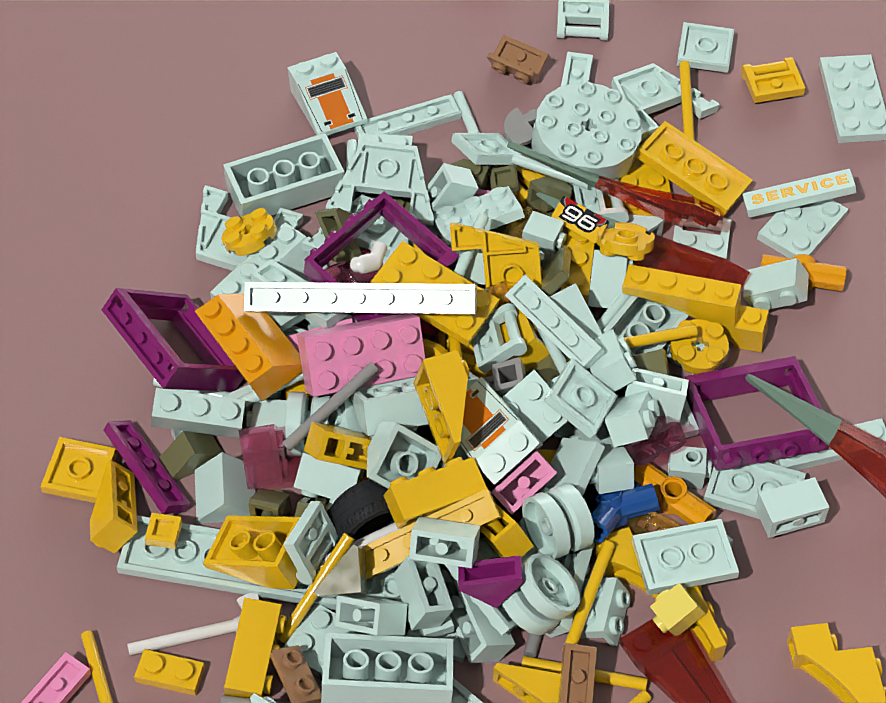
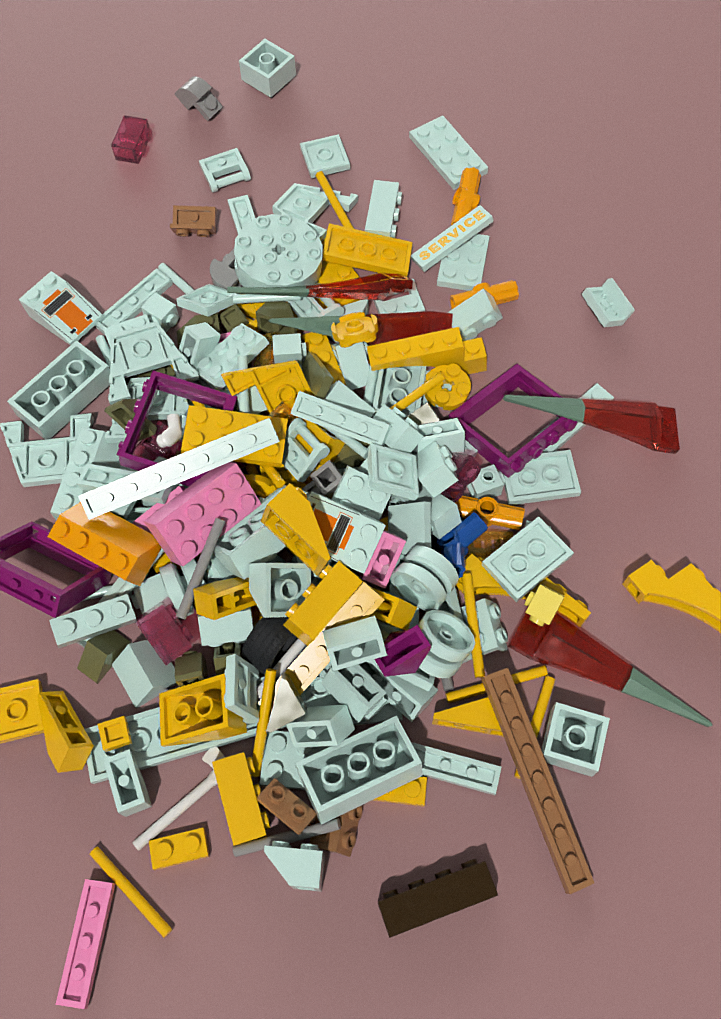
camera: 25 degrees left, 10 degrees up
magenta plate [103,420,191,514] -> none
yellow plate [221,208,277,256] -> none
sticker [551,196,609,243] -> none
yellow plate [741,57,806,103] -> none
light aqua brick [755,477,829,538] -> none
none -> light aqua slope [103,749,152,817]
none -> light aqua brick [141,293,180,333]
none -> light aqua brick [365,180,402,238]
none -> light orange piece [451,167,481,225]

